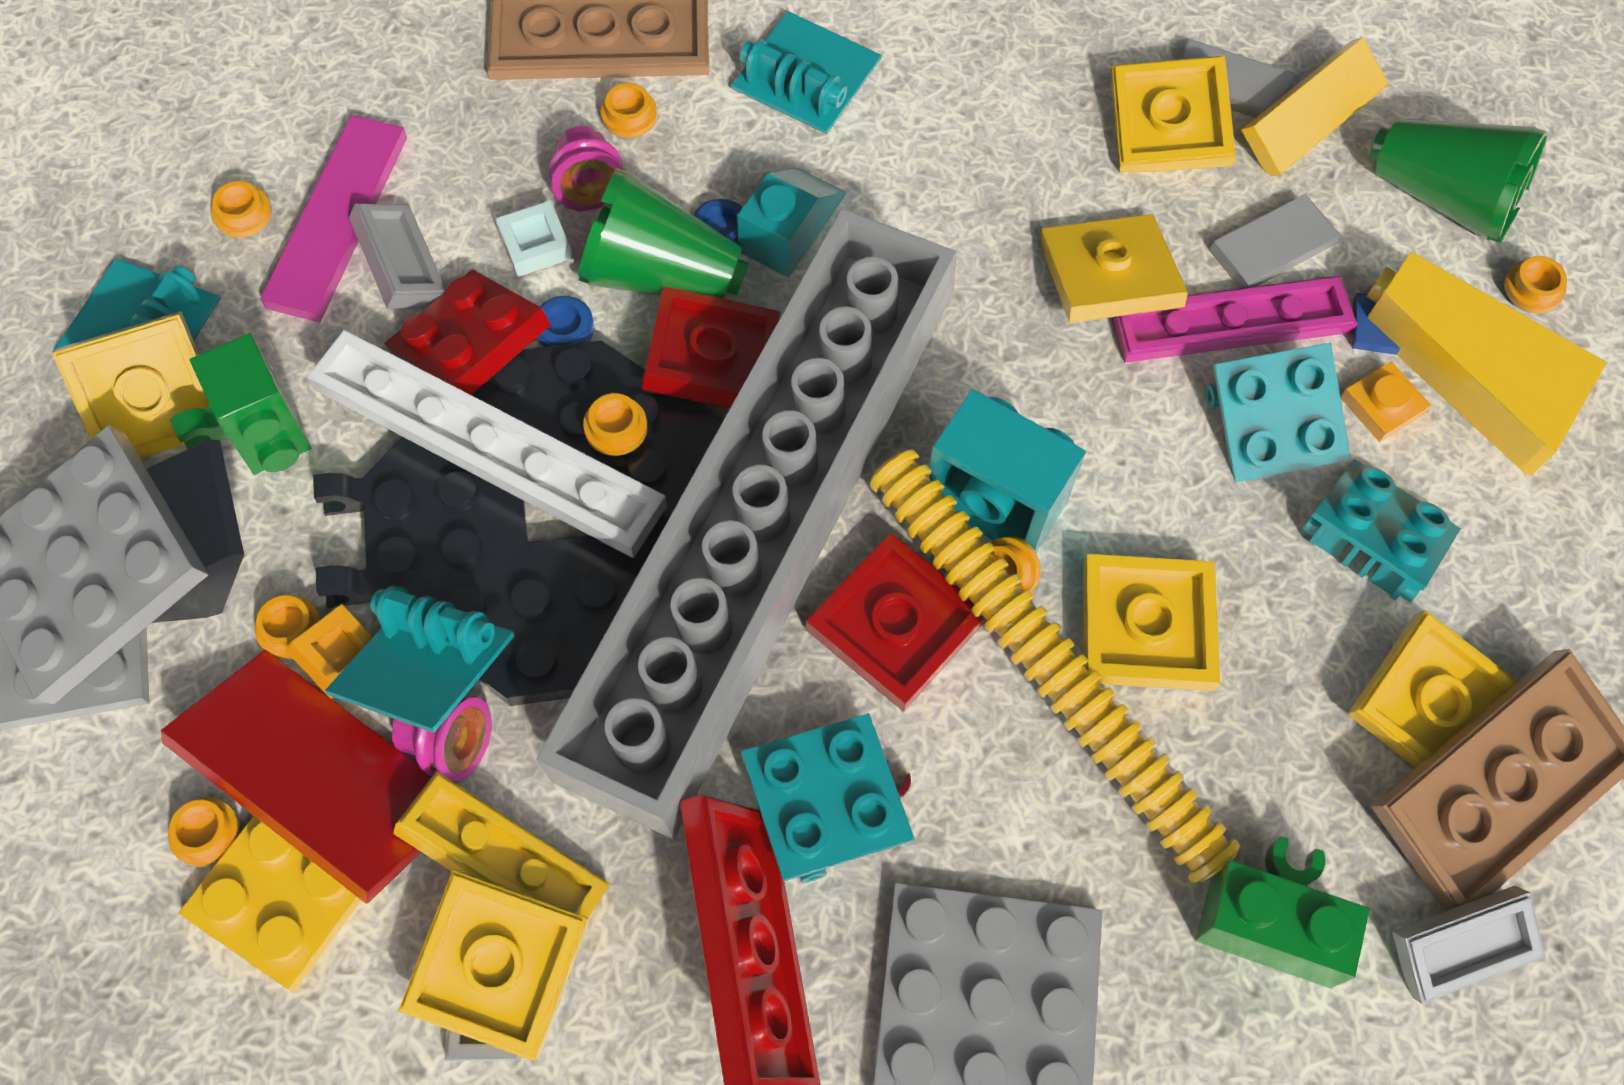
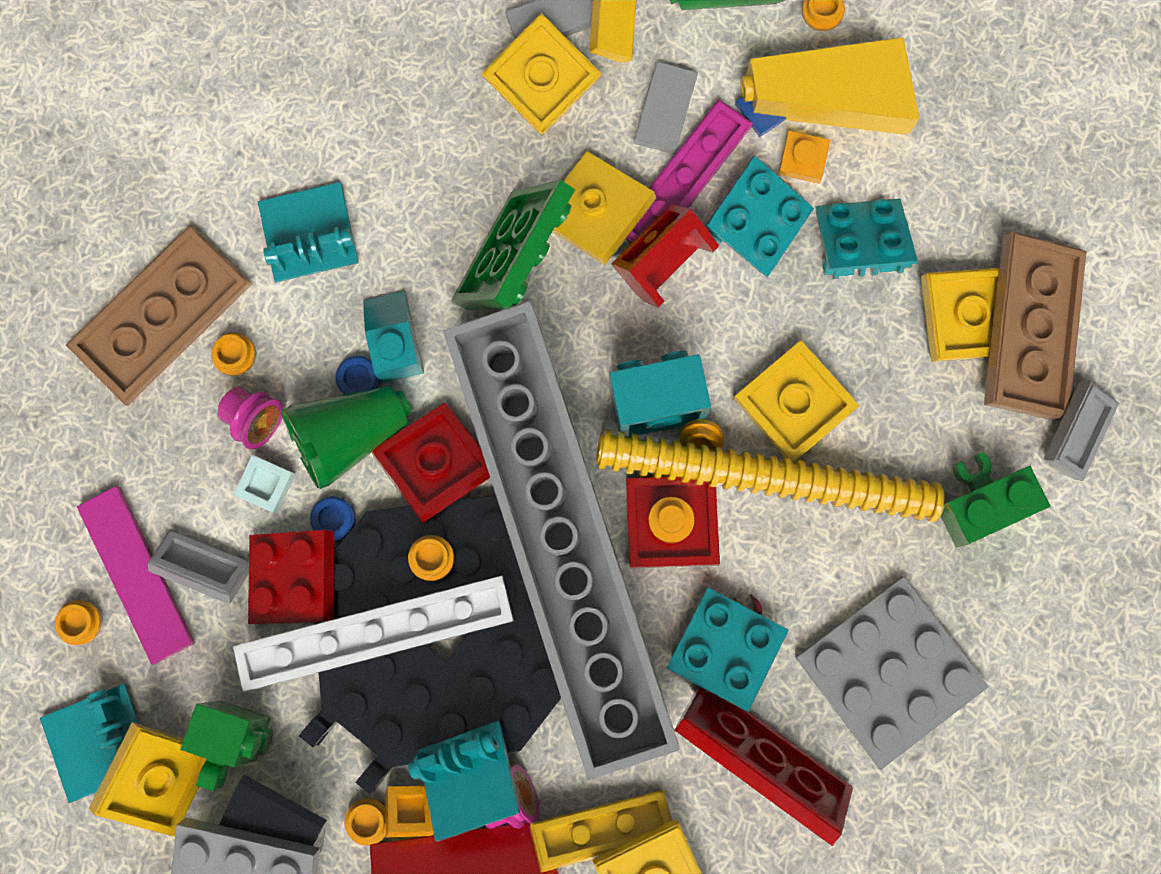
camera: 35 degrees left, 15 degrees up
none -> green plate [451,180,575,310]
none -> red panel [611,204,719,308]
none -> light orange plate [649,497,694,543]

